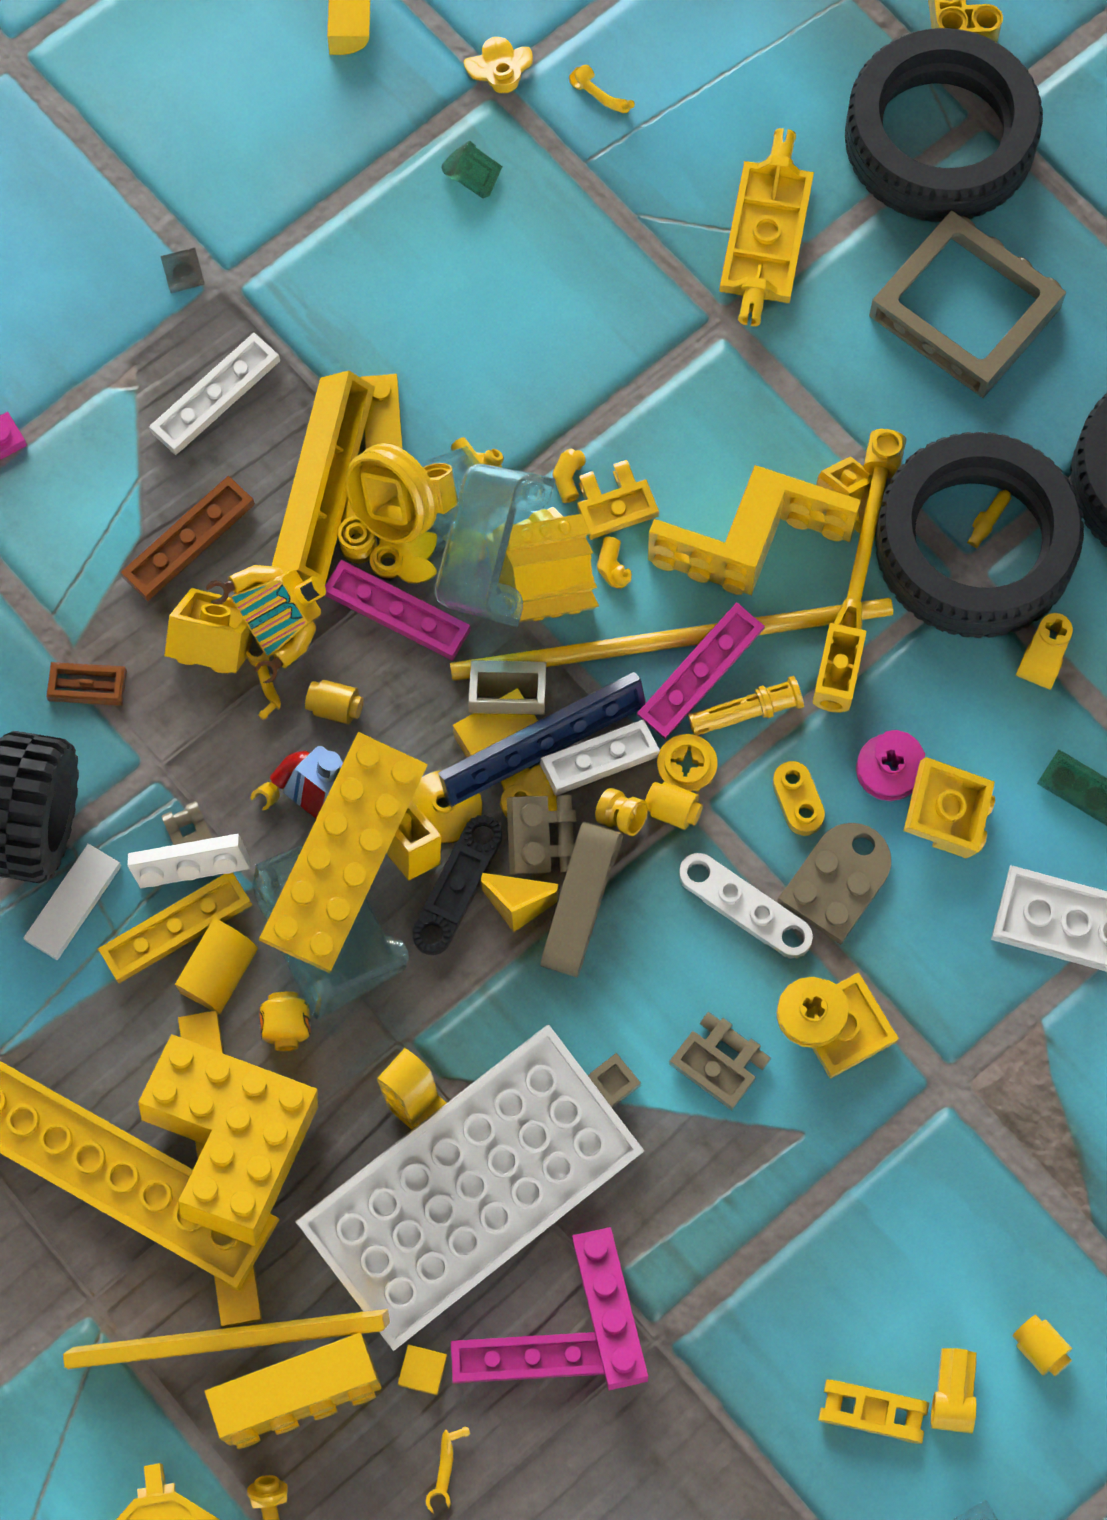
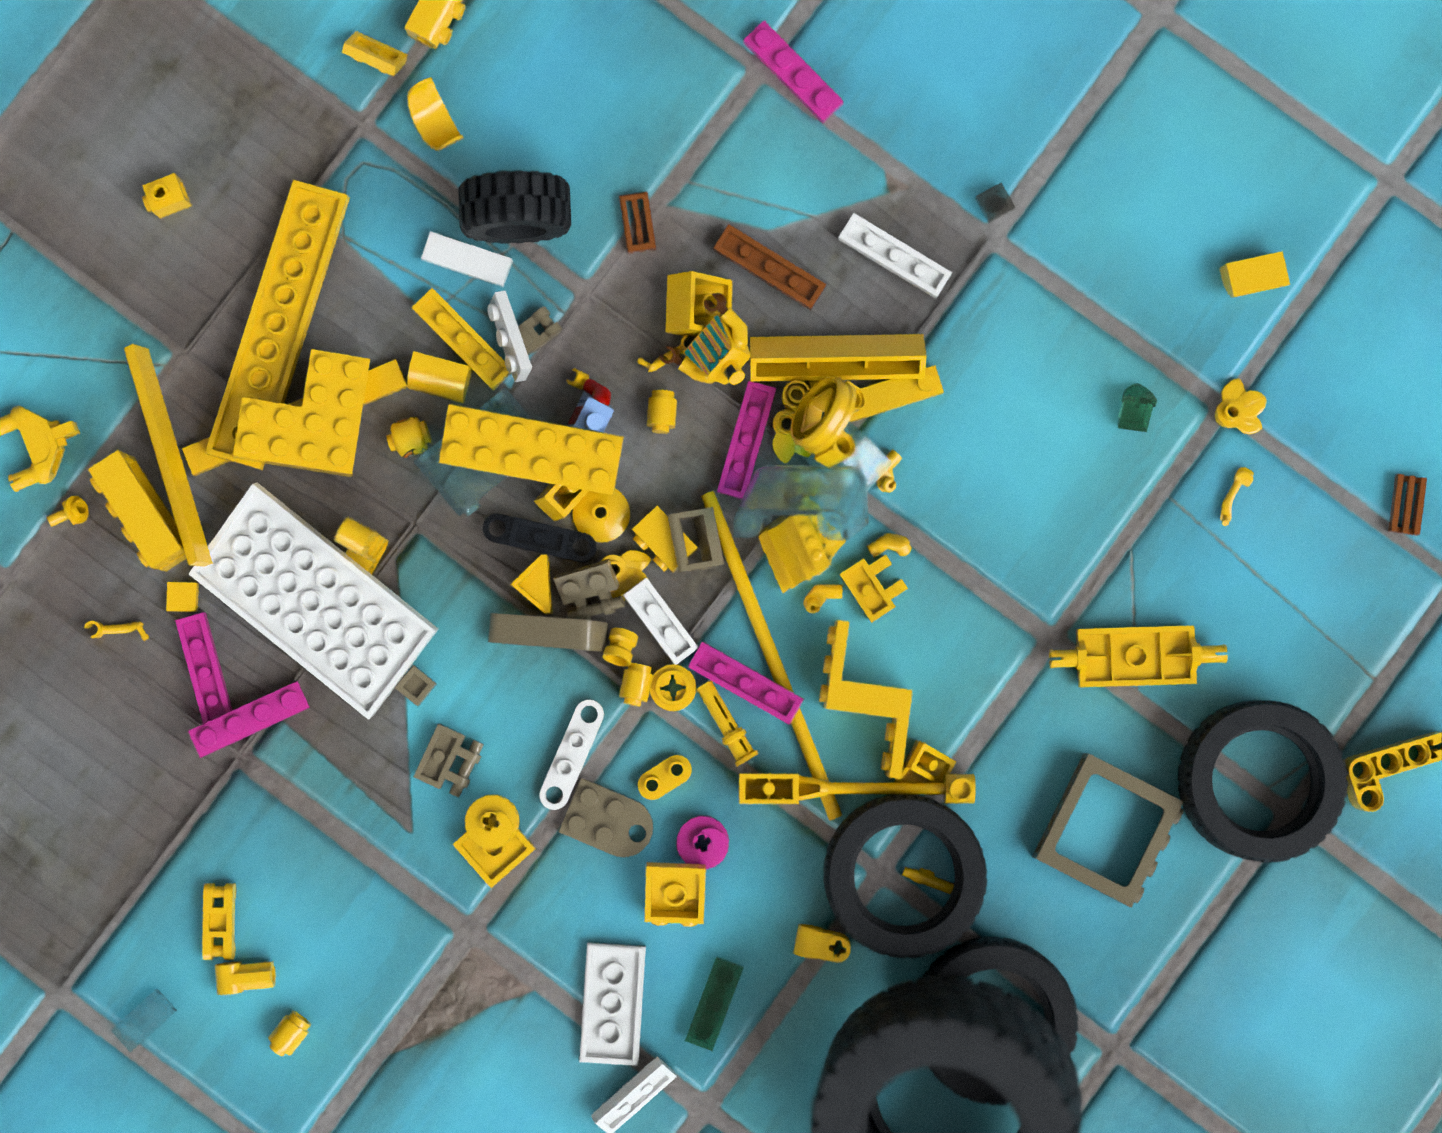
camera: 75 degrees right, 15 degrees up
dark blue tile [438,672,646,807] -> none

